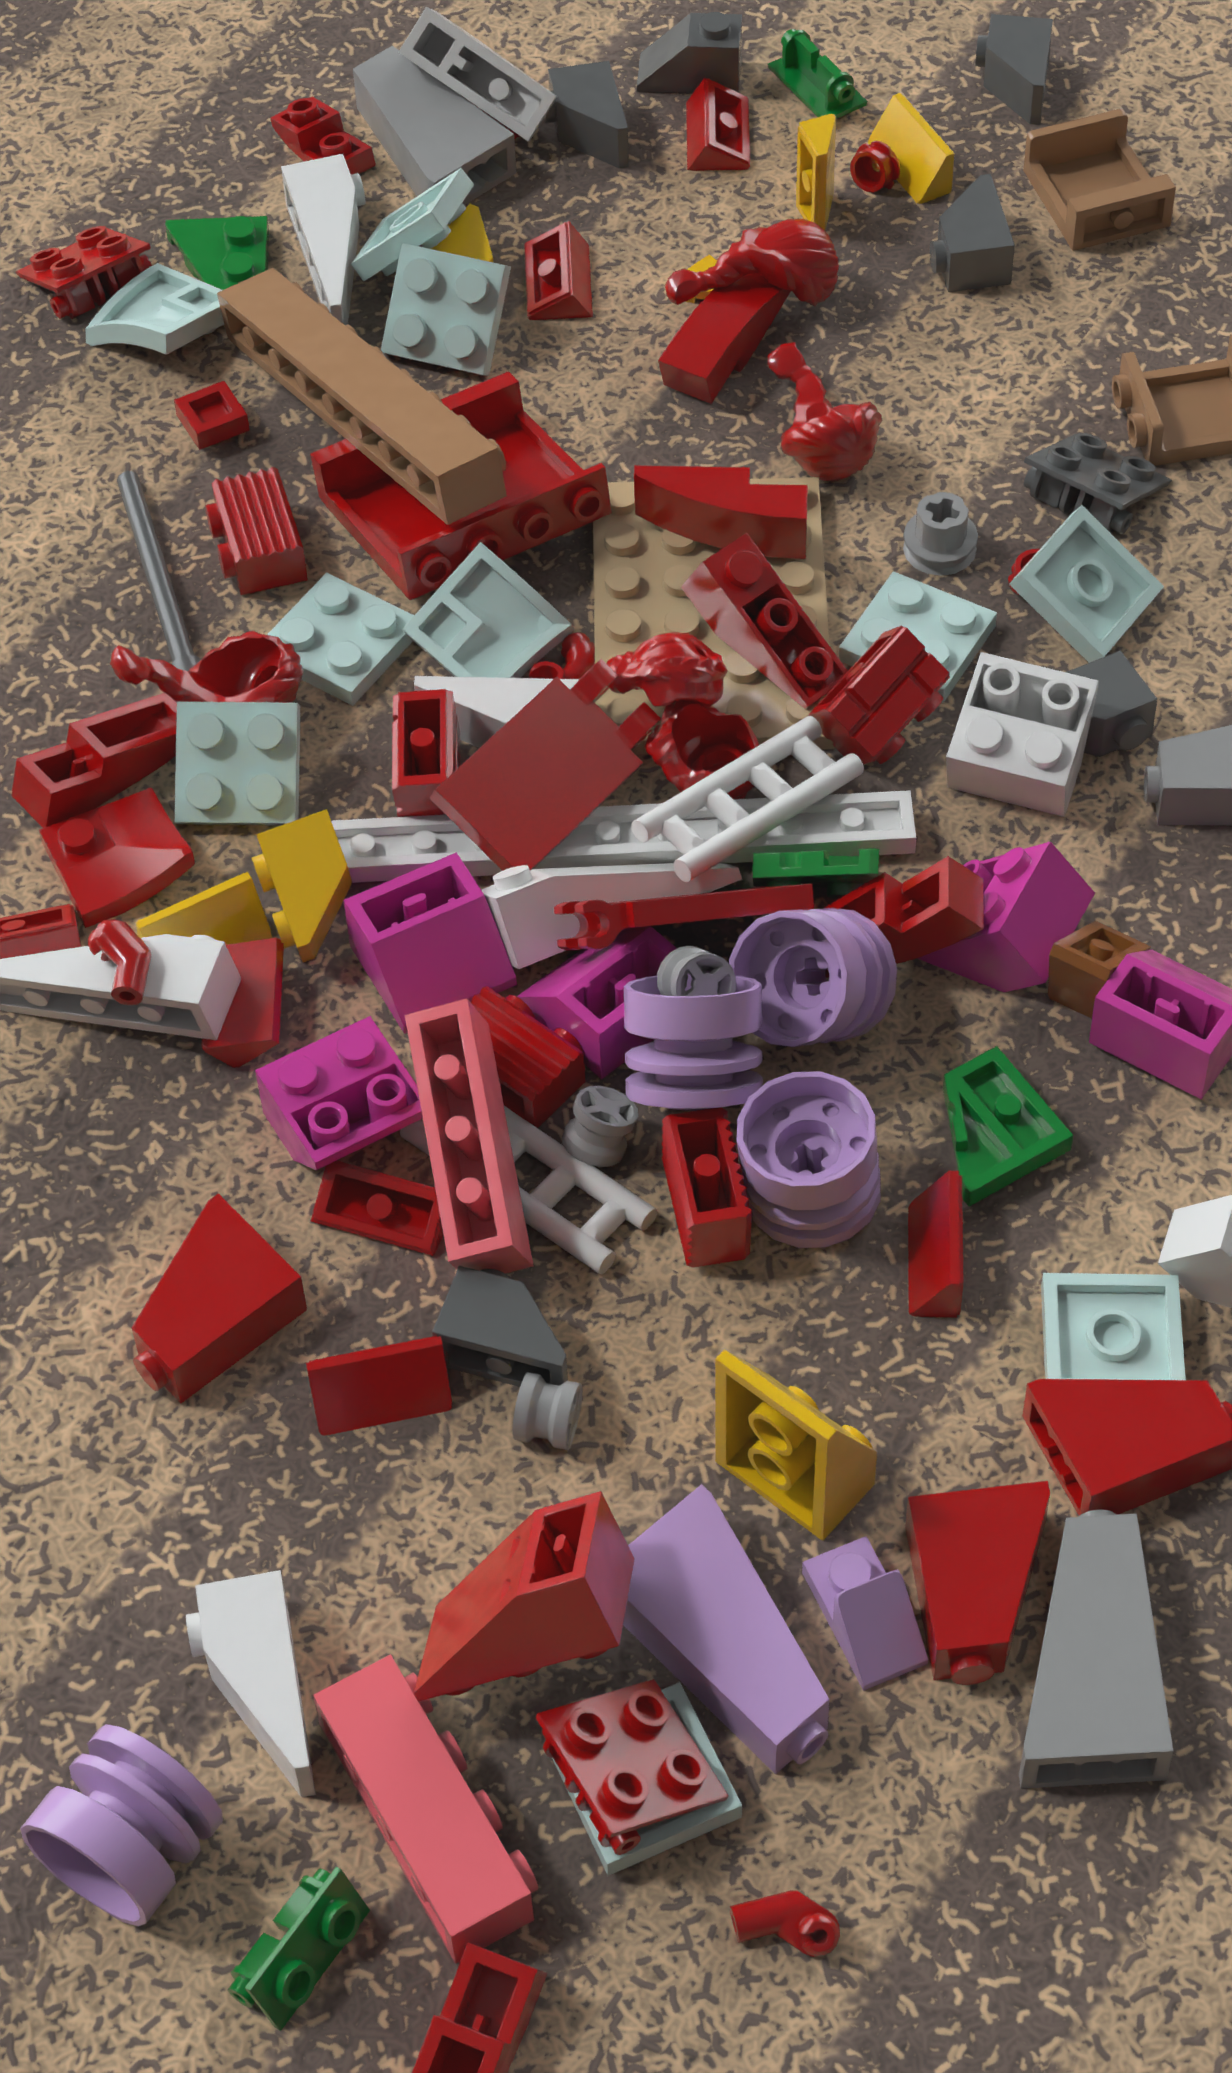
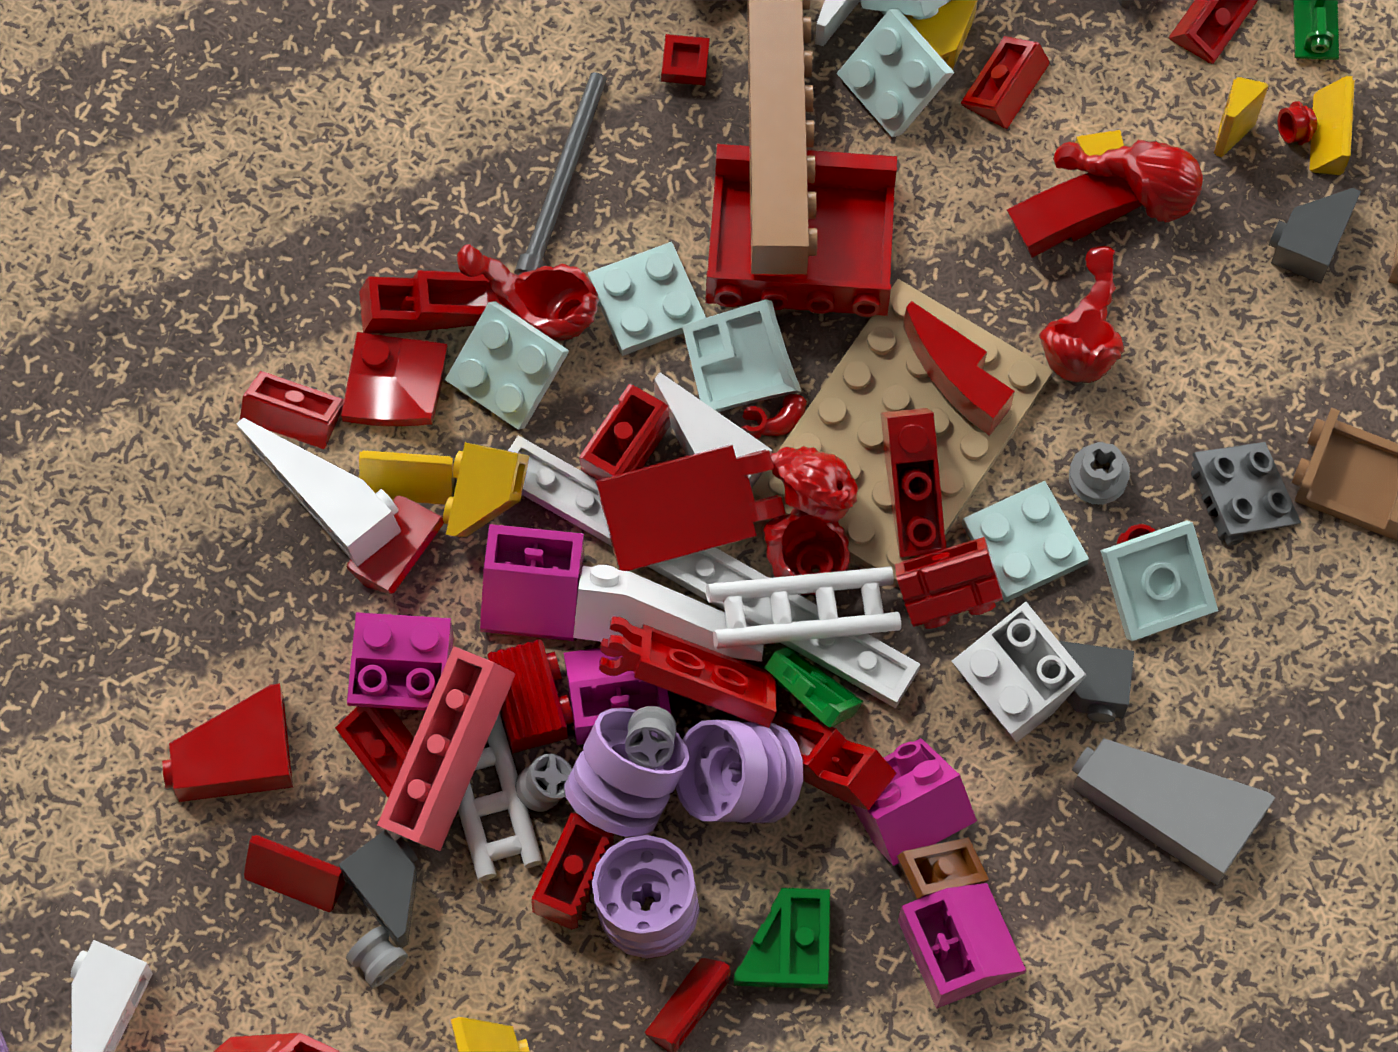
camera: 30 degrees right, 15 degrees up
red arm [88,919,151,1005] -> none
red brick [205,467,308,595] -> none

